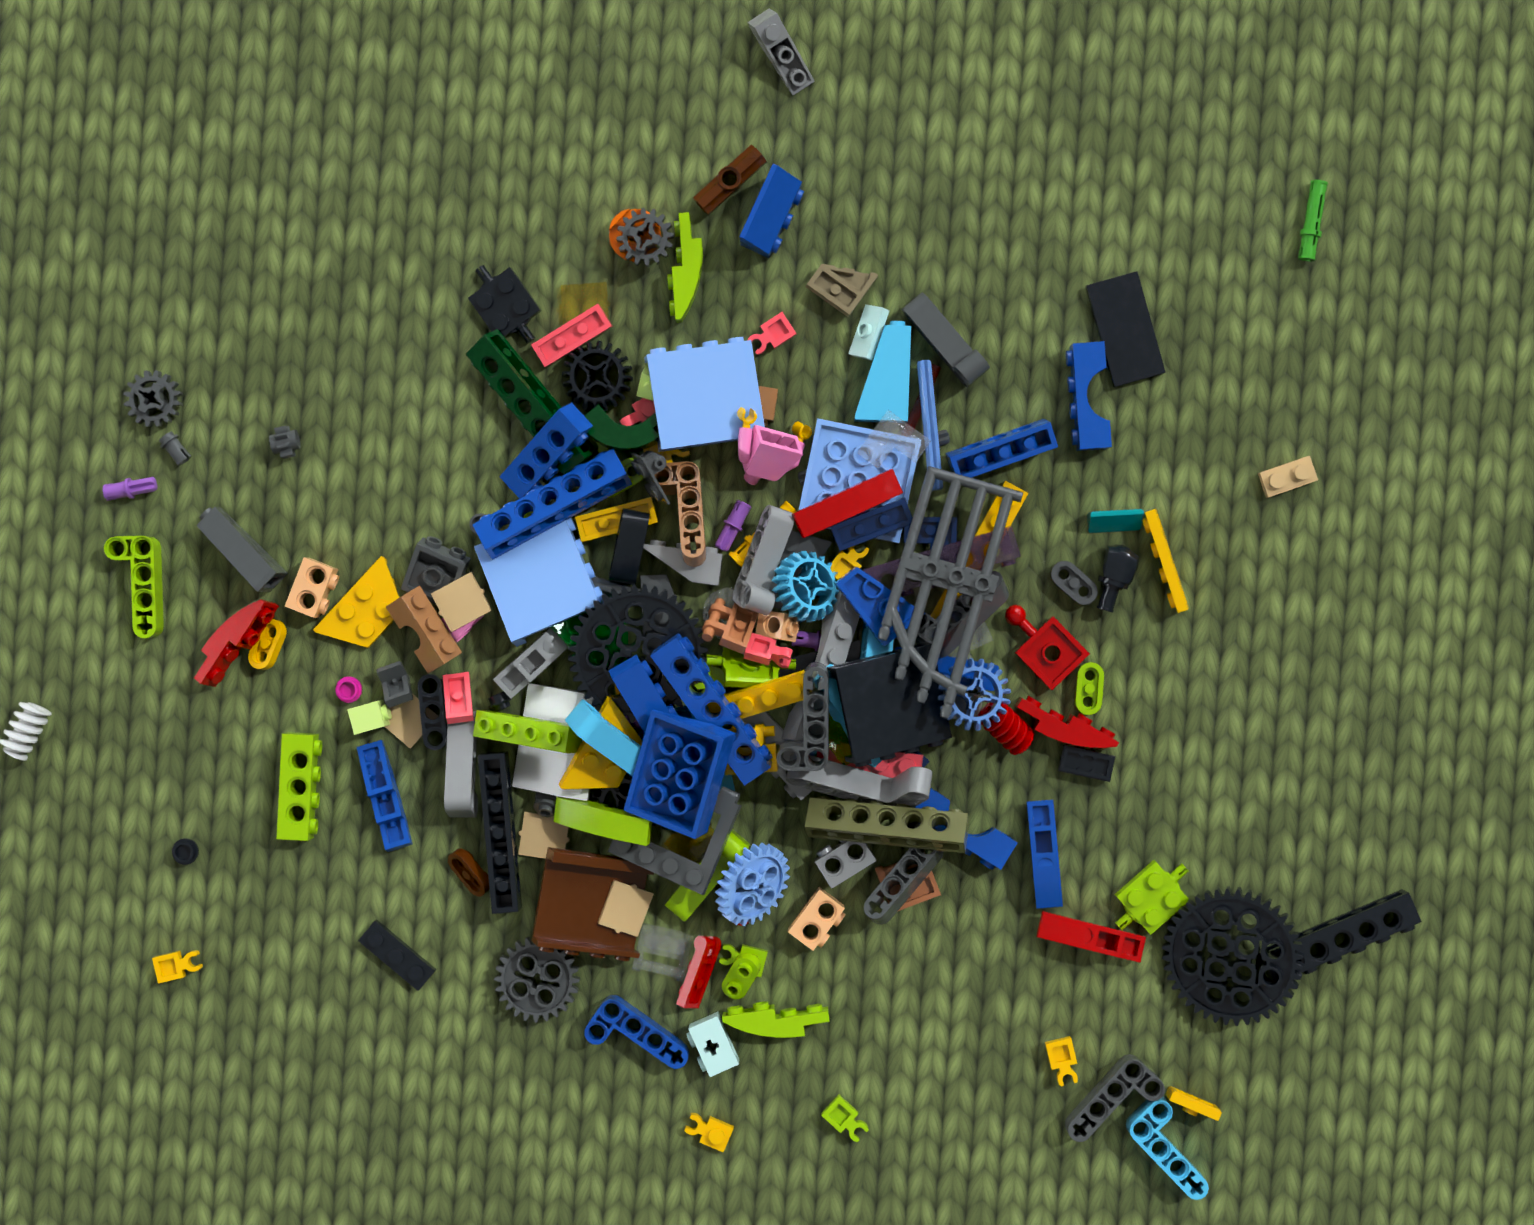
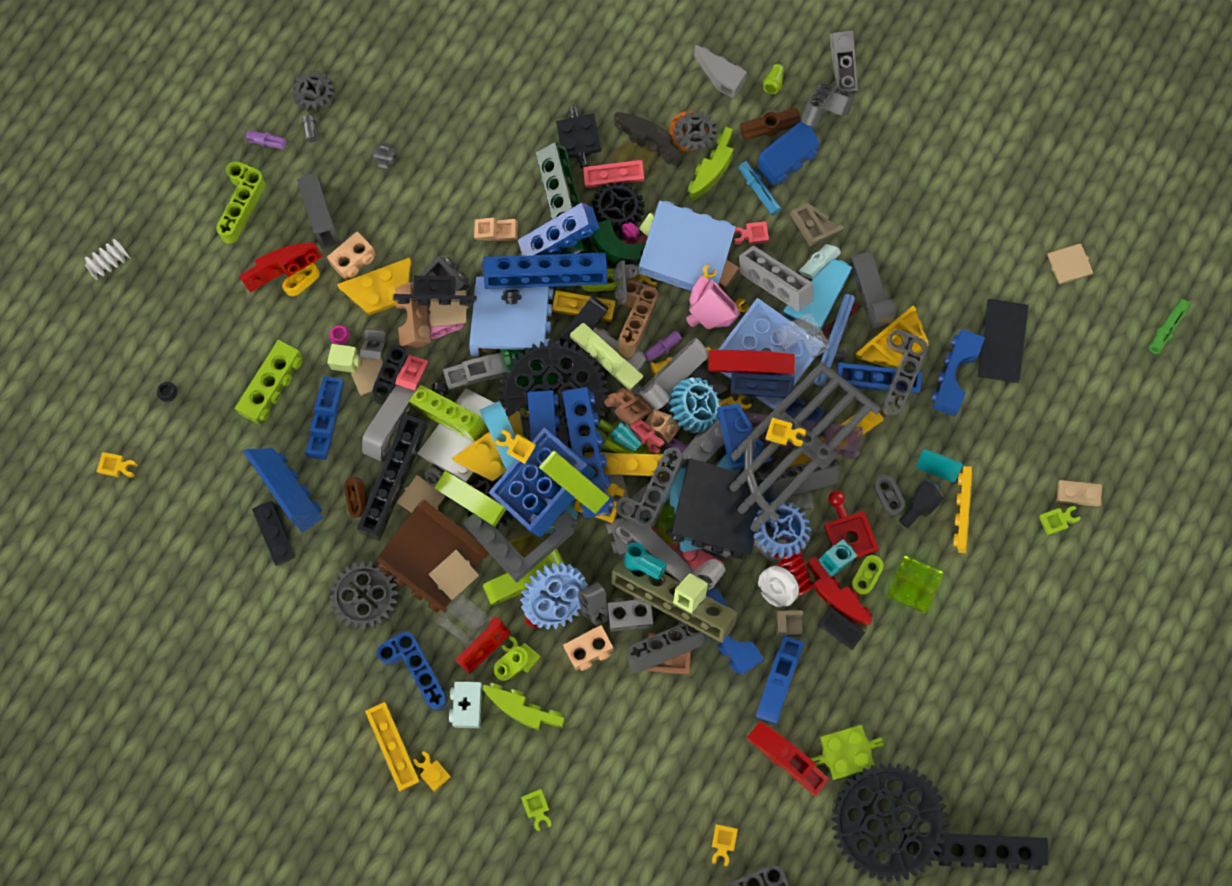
camera: 25 degrees right, 15 degrees down
none -> blue slope [243,448,323,533]
none -> yellow plate [365,702,420,791]
none -> black bracket [393,275,477,306]
none -> light nougat slope [474,218,518,241]
none -> yellow plate [495,430,536,464]
none -> black plate [501,289,522,304]
none -> lime slope [539,451,609,514]
none -> yellowish green bracket [570,323,643,390]
none -> dark grey piece [578,582,608,626]
none -> teal cone [610,422,642,452]
none -> clear smoke slope [614,112,682,168]
none -> dark pink plate [621,222,640,242]
none -> teal piece [624,543,668,580]
none -> yellowish green brick [673,573,708,613]
none -> light grey slope [694,45,747,99]
none -> dark azure pin [738,161,781,216]
none -> light grey brick [739,246,813,312]
none -> white tile [758,566,799,607]
none -> lime cone [763,64,784,94]
none -> yellow plate [766,418,806,447]
none -> dark tan panel [775,610,803,636]
none -> dark grey beam [801,83,855,127]
none -> teal brick [818,539,857,577]
none -> yellow wing [856,306,928,369]
none -> dark grey beam [882,330,928,416]
none -> clear neon green slope [887,556,944,614]
none -> lime plate [1039,506,1081,536]
none -> tan piece [1047,243,1093,284]

